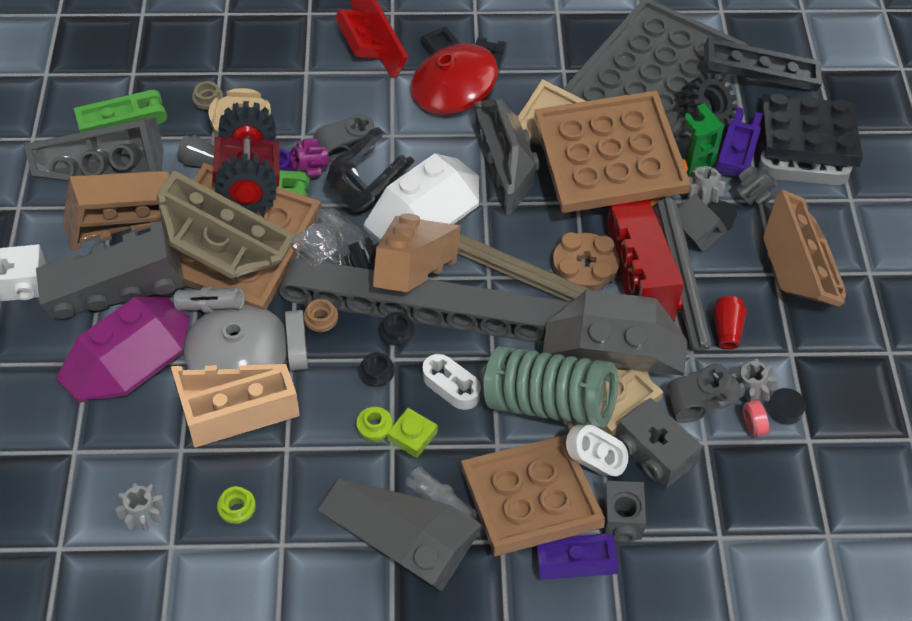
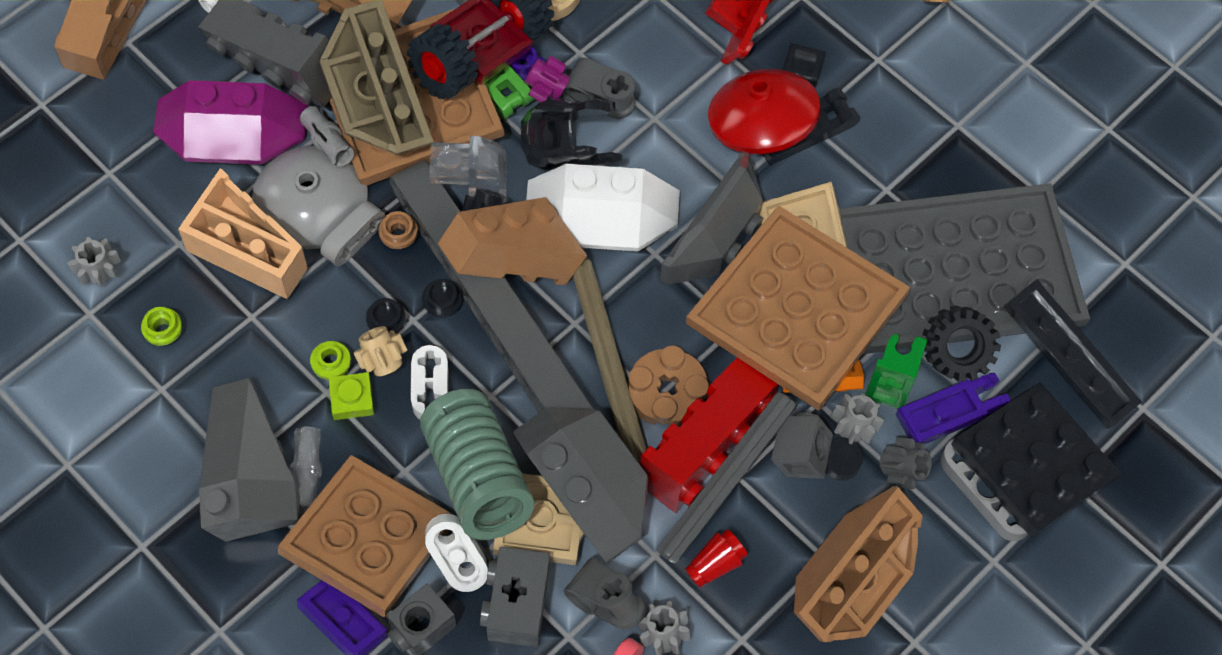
camera: 45 degrees right, 10 degrees up
none -> tan gear [354,326,407,376]

